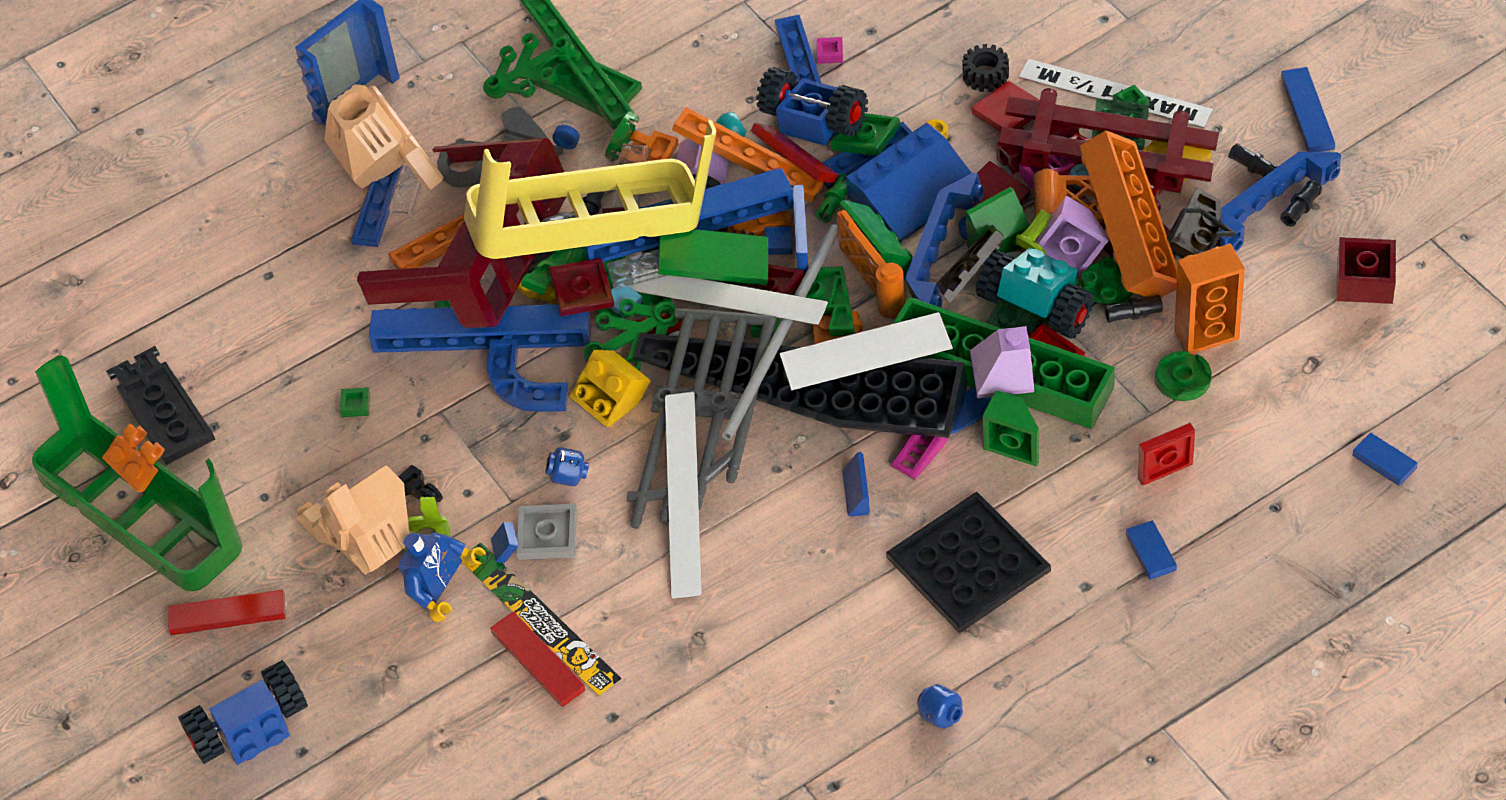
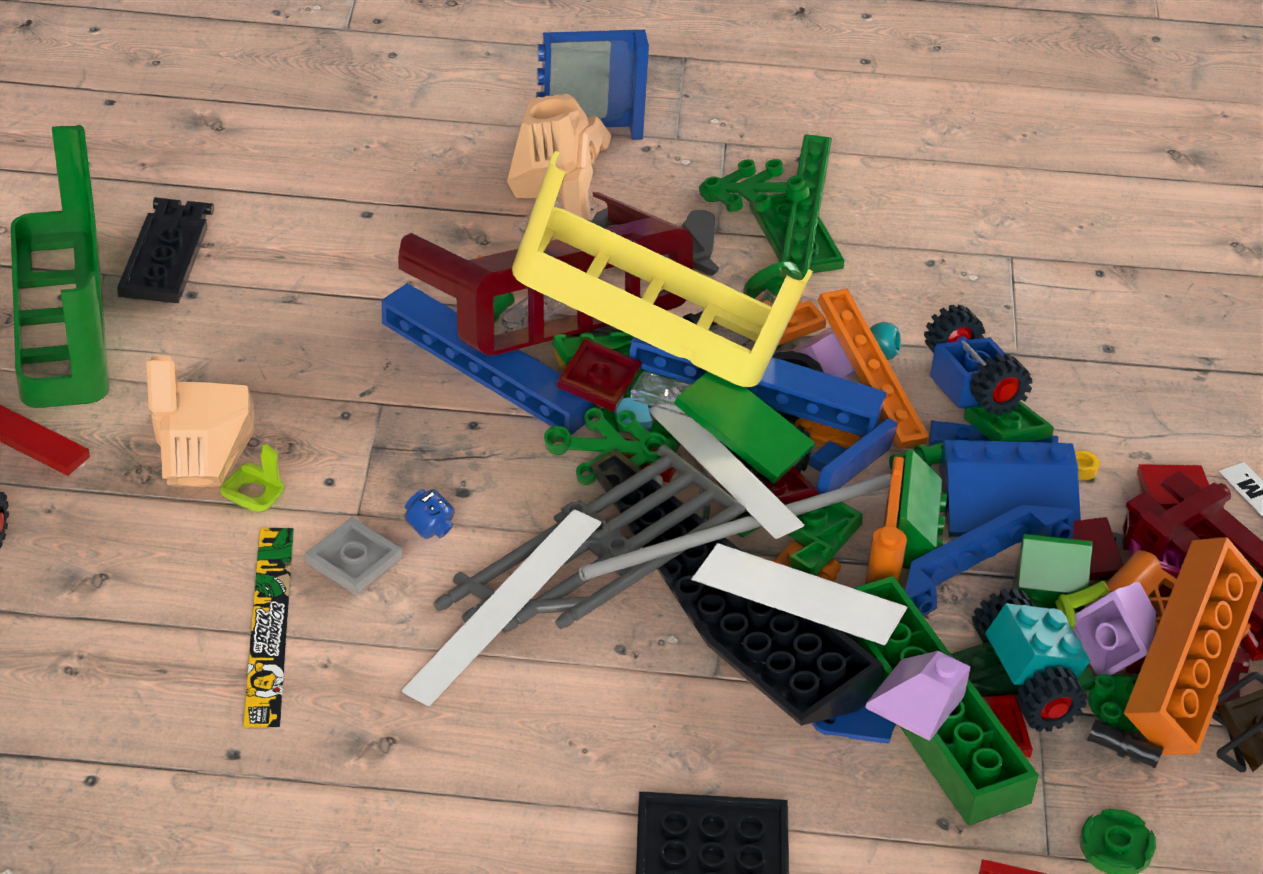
camera: 30 degrees right, 10 degrees down
orange plate [102,424,165,492] -> none
green tile [340,387,370,418] -> none
blue tile [351,164,405,247] -> none
black piece [398,465,443,504] -> none
blue torso [398,533,486,622] -> none
blue plate [487,339,568,412] -> none
red tile [490,611,586,707] -> none
blue tile [491,522,518,563] -> none
blue tile [552,125,580,149] -> none
yellow slope [569,350,651,427] -> none
red tile [751,123,838,183] -> none
blue plate [775,14,821,83] -> none
dark pink tile [817,37,843,64] -> none
blue slope [843,452,870,517] -> none
dark pink slope [891,434,948,480] -> none
dark brown wing [936,224,1004,303] -> none
black tyre [962,44,1009,92] -> none
green slope [983,390,1039,467] -> none
orange brick [1174,244,1245,354] -> none

